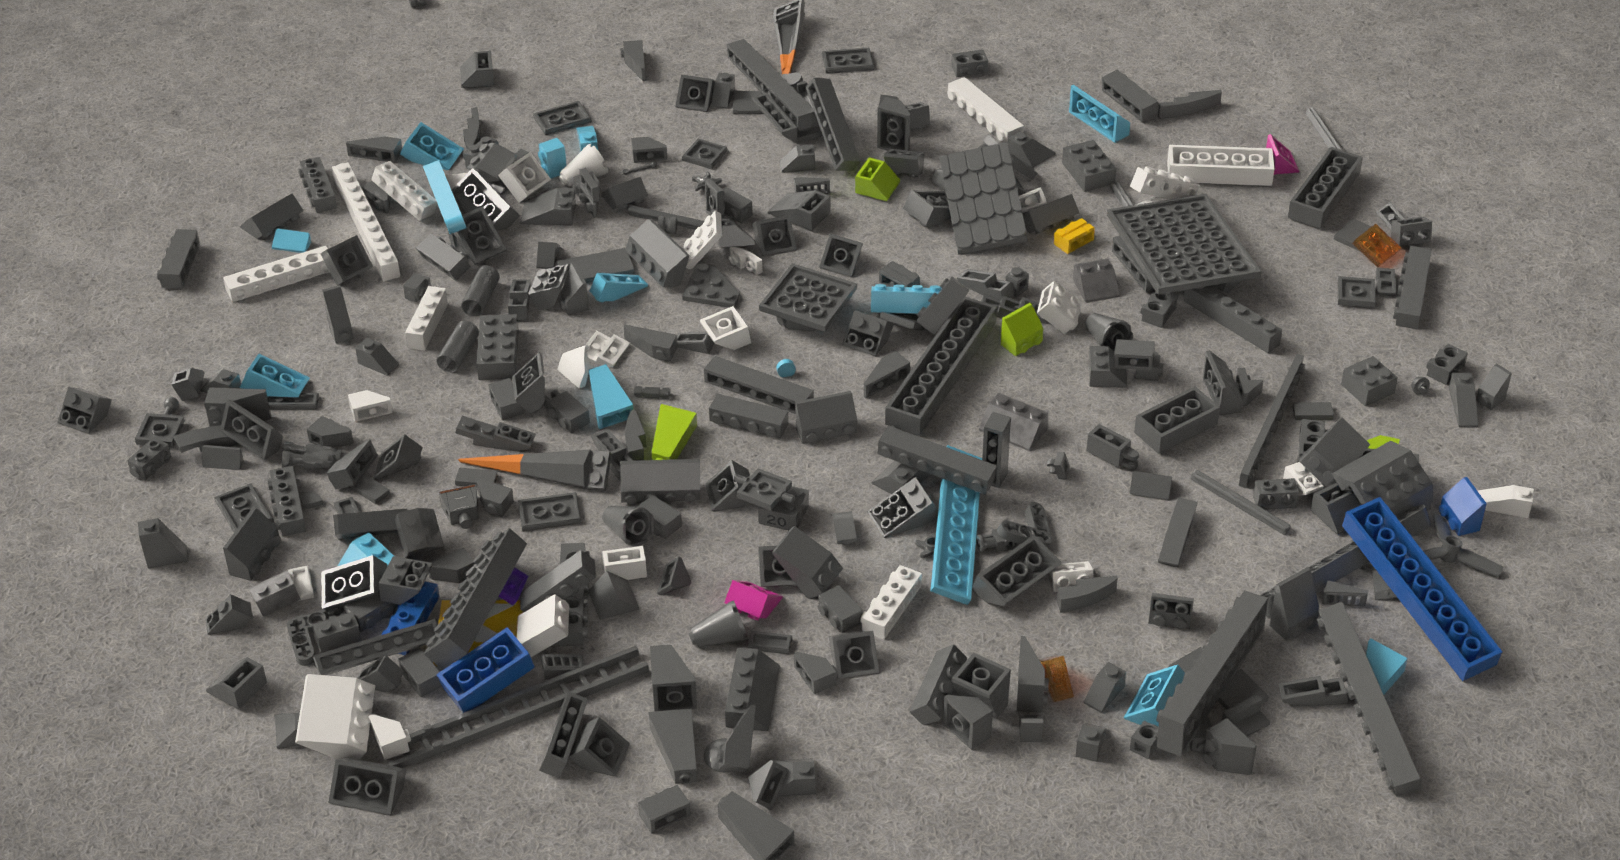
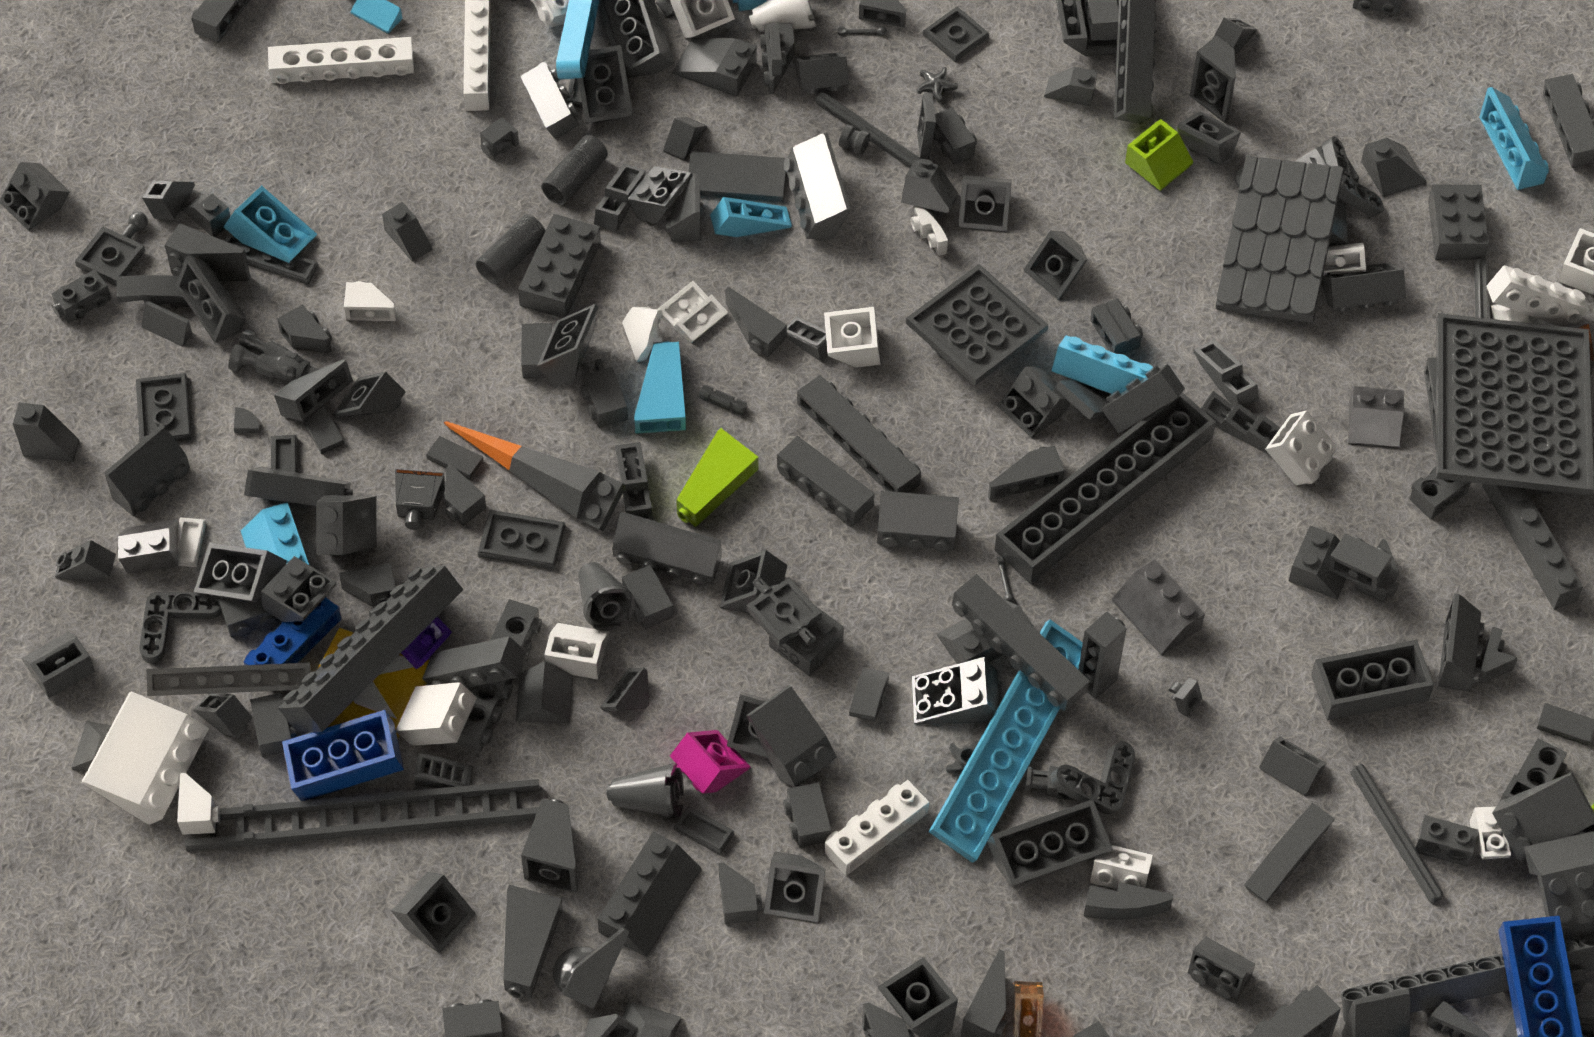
camera: 20 degrees right, 15 degrees up
dark grey brick [267,466,306,537] -> none
dark grey brick [312,612,361,653] -> none
dark grey brick [320,235,373,285] -> none
dark grey slope [322,285,354,344] -> none
dark grey slope [328,757,407,815] -> none
white brick [405,286,448,351] -> none
dark grey slope [455,415,536,451] -> none
dark grey brick [539,691,588,778] -> none
dark grey slope [625,409,647,461] -> none
dark grey plate [682,263,739,308] -> none
white plate [684,211,722,269] -> none
dark grey slope [768,190,831,231] -> none
medium azure tile [776,359,796,377] -> none
dark grey slope [794,177,830,194] -> none
dark grey slope [903,190,951,227] -> none
dark grey brick [905,102,930,129] -> none
dark grey brick [909,644,967,725] -> none
white brick [947,77,1024,143] -> none
lime slope [1001,303,1044,356] -> none
dark grey brick [1006,267,1029,297] -> none
yellow brick [1054,218,1095,254] -> none
dark grey cone [1086,313,1133,351] -> none
dark grey hinge [1086,424,1139,469] -> none
dark grey plate [1239,354,1306,488] -> none
dark grey slope [1311,483,1362,534] -> none

